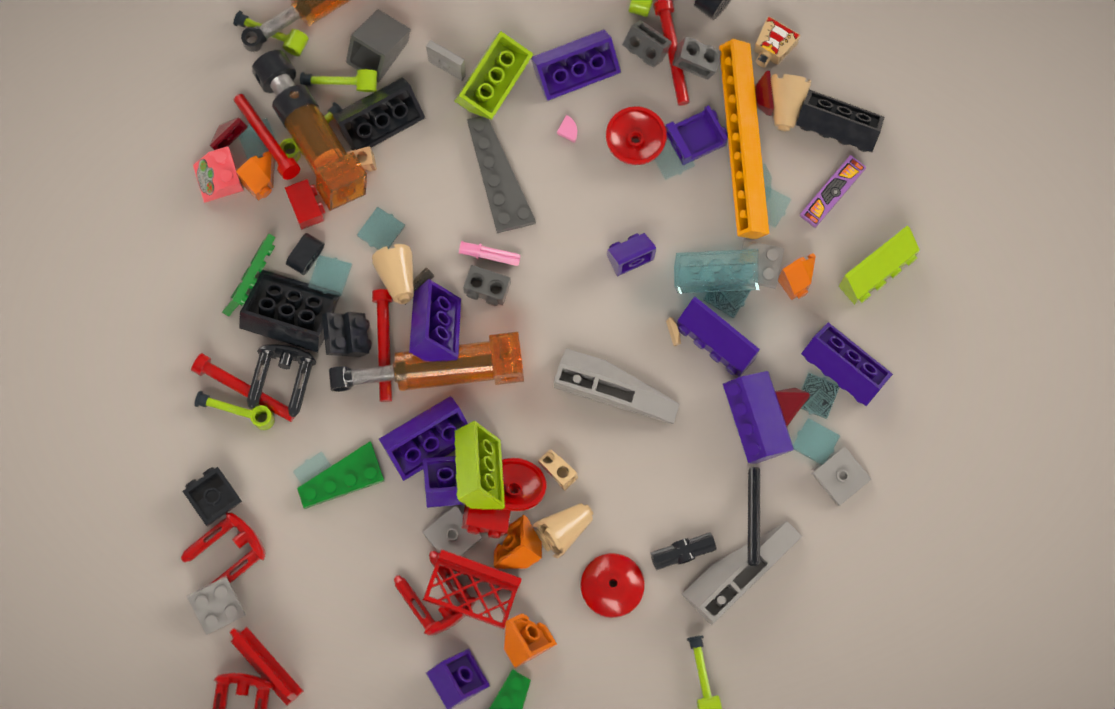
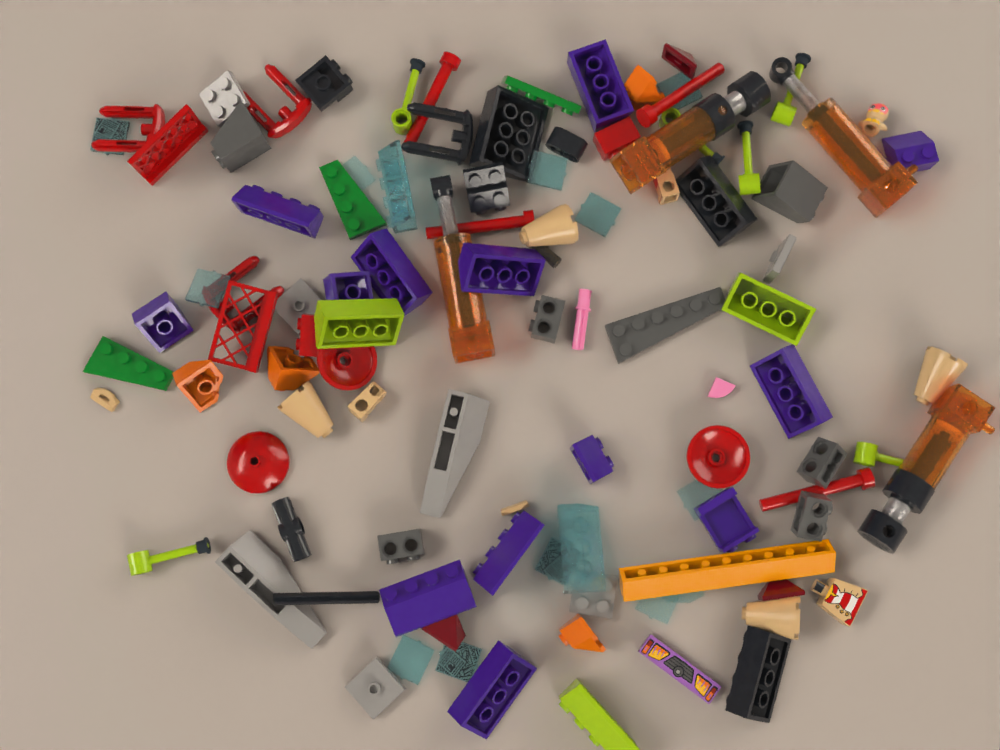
camera: 90 degrees right, 5 degrees up
coral slope [193,146,244,203] -> none
none -> clear light blue piece [185,269,230,308]
none -> dark grey slope [210,102,272,173]
none -> dark purple slope [231,185,324,239]
none -> clear light blue slope [376,140,418,234]
none -> dark grey brick [377,529,425,564]
none -> dark purple slope [567,39,634,133]

